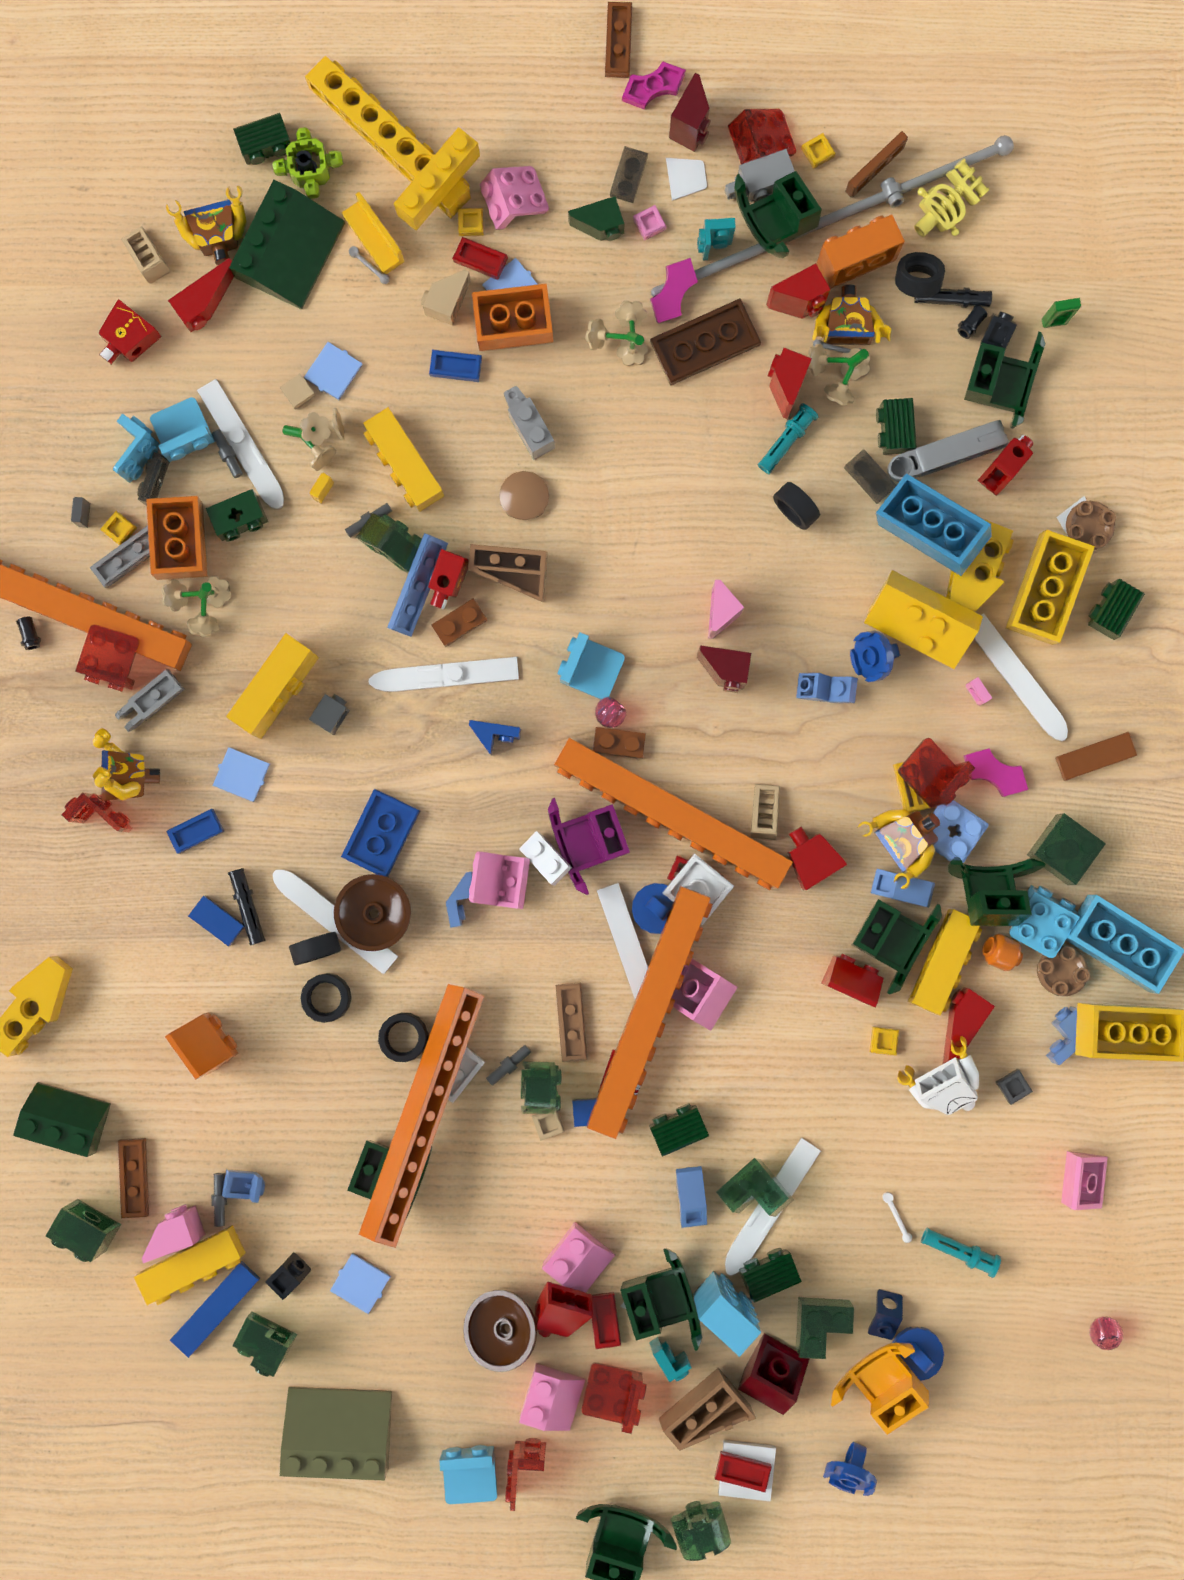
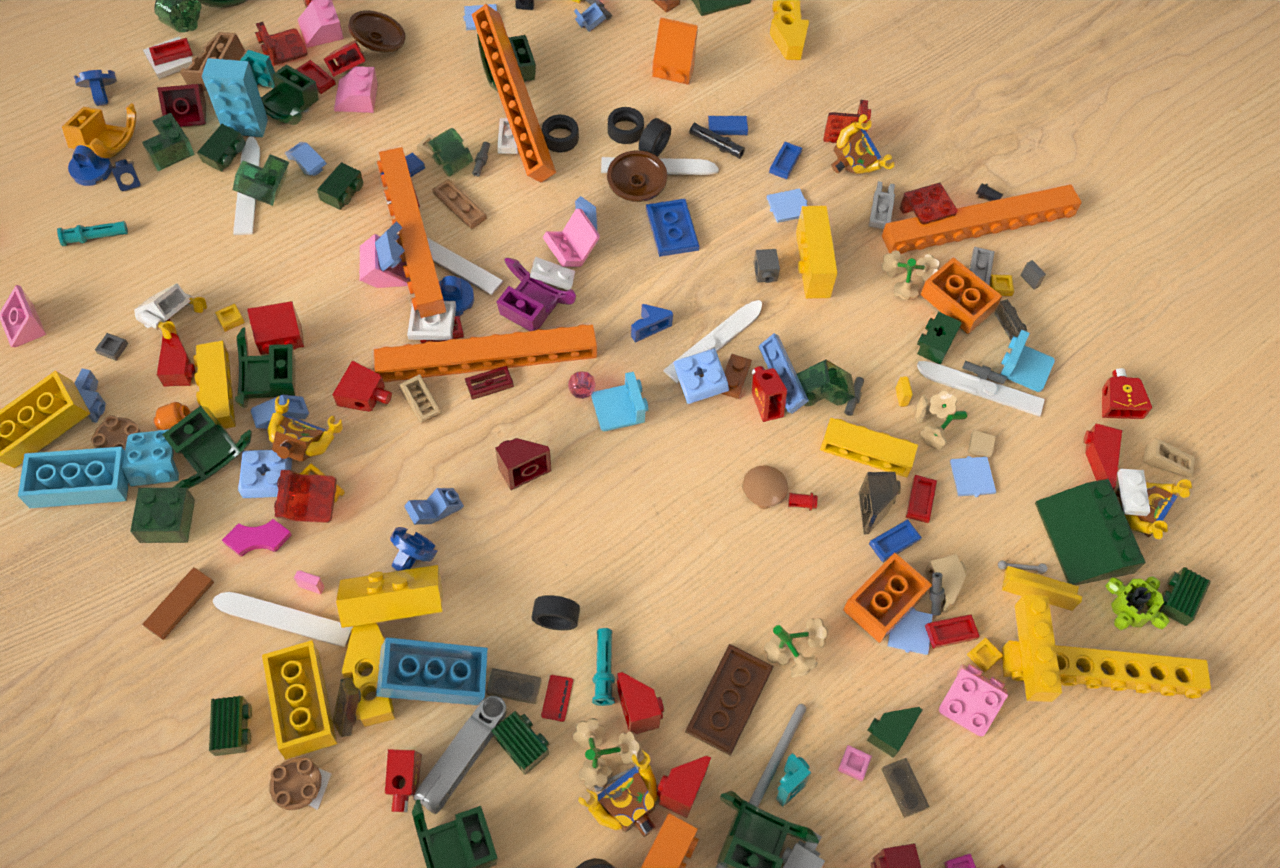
camera: 135 degrees right, 25 degrees down
medium azure bracket [113,414,160,483] -> none
medium nougat wedge [468,544,548,602] -> none
light grey hinge [504,386,555,460] -> none
dark orange plate [593,727,646,759] -> none
dark pink tile [650,258,698,323] -> none
white sticker [666,158,707,200] -> none
bright pink slope [708,580,744,639] -> none
white hinge [882,1192,912,1243] -> none
none -> clear smoke plate [333,678,361,737]
none -> medium blue slope [375,221,405,271]
none -> dark red tile [465,366,514,400]
none -> red sticker [541,675,573,722]
none -> light blue brick [674,348,729,404]
none -> red pin [788,492,818,511]
none -> clear smoke slope [858,472,901,534]
none -> red tile [905,475,937,523]
none -> dark grey bar [929,572,945,616]
none -> white plate [1117,469,1150,516]

